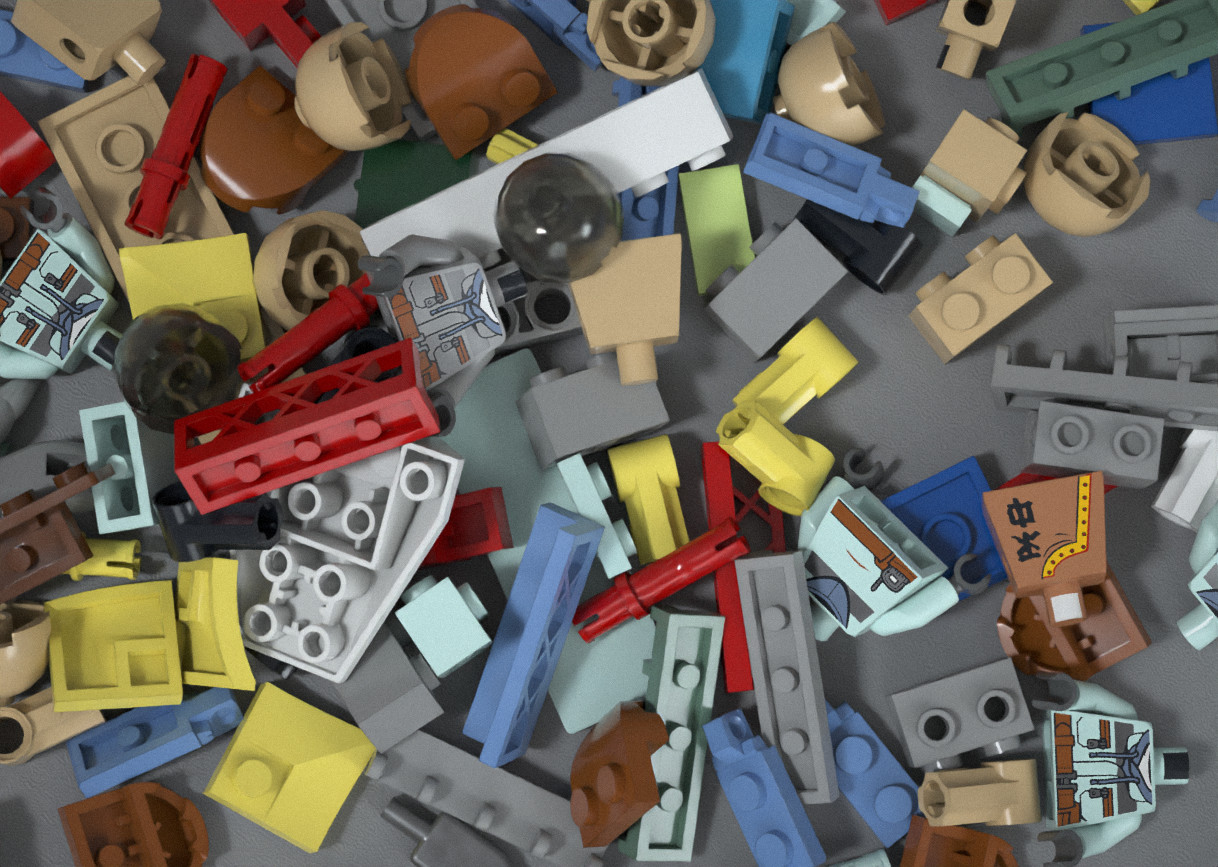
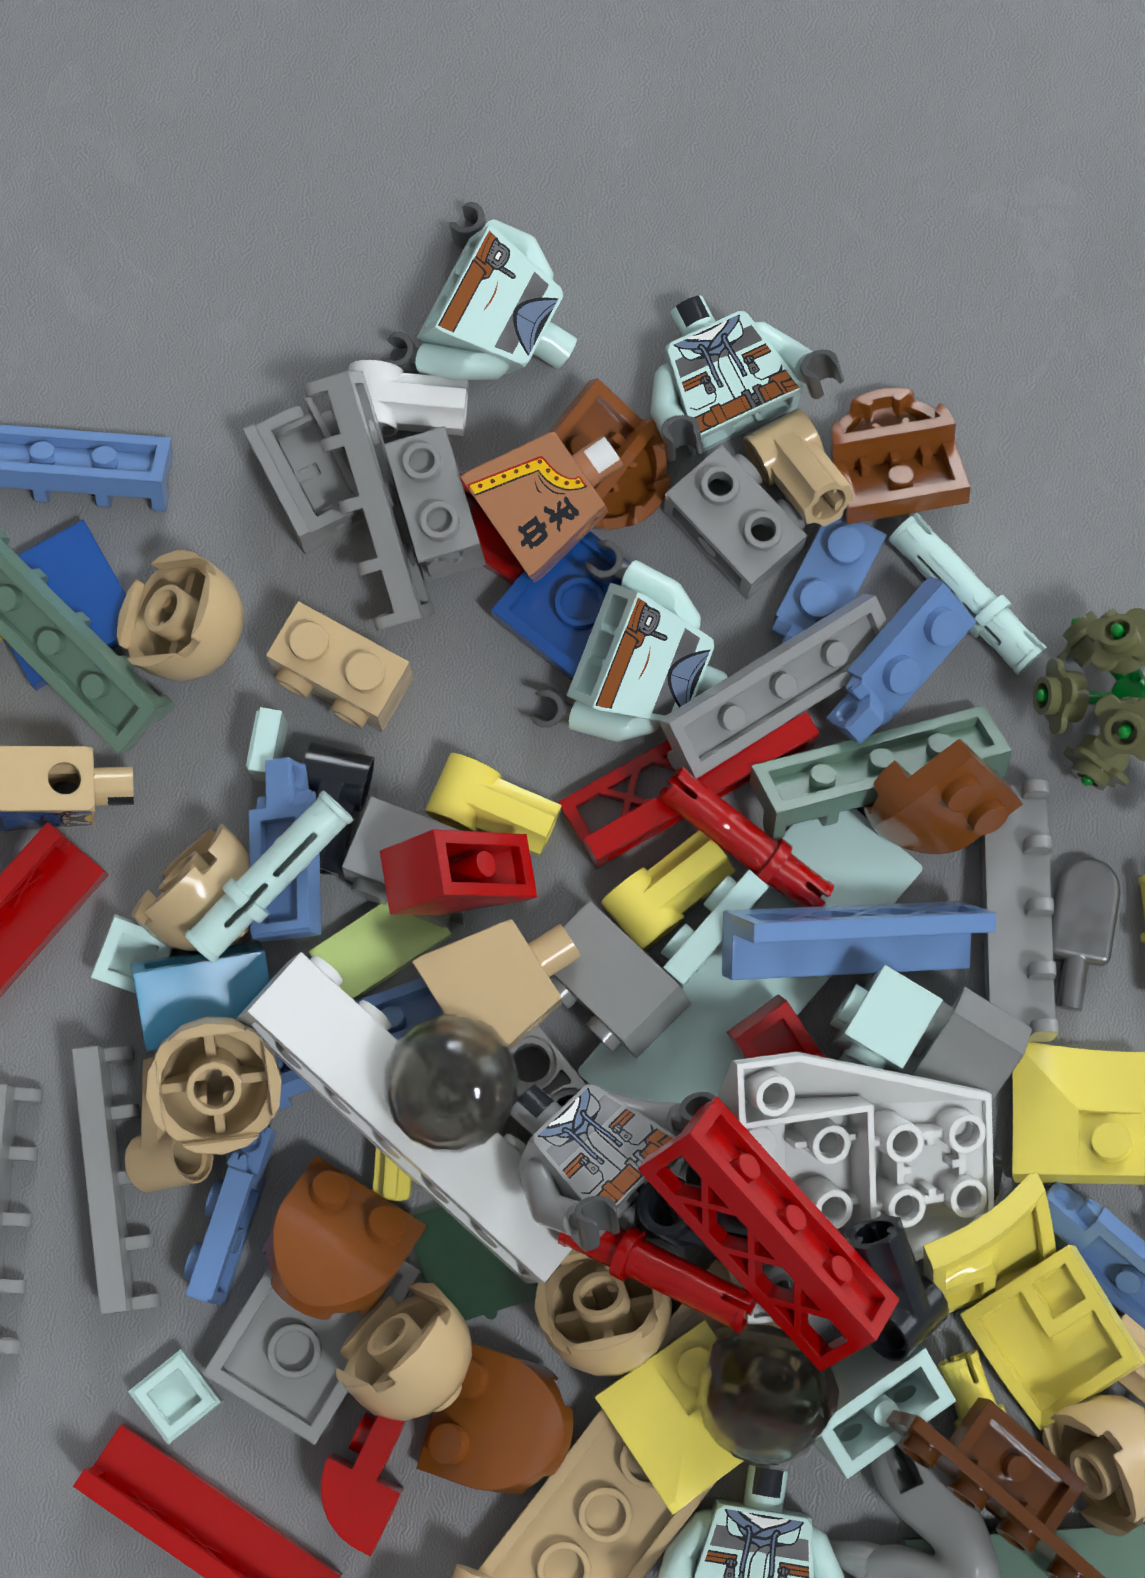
camera: 110 degrees left, 5 degrees down
red pin [124,54,228,239] -> none
light yellow piece [715,400,835,516] -> none
tan brick [921,109,1027,223] -> none
none -> light aqua pin [184,790,354,963]
none -> red slope [379,829,538,916]

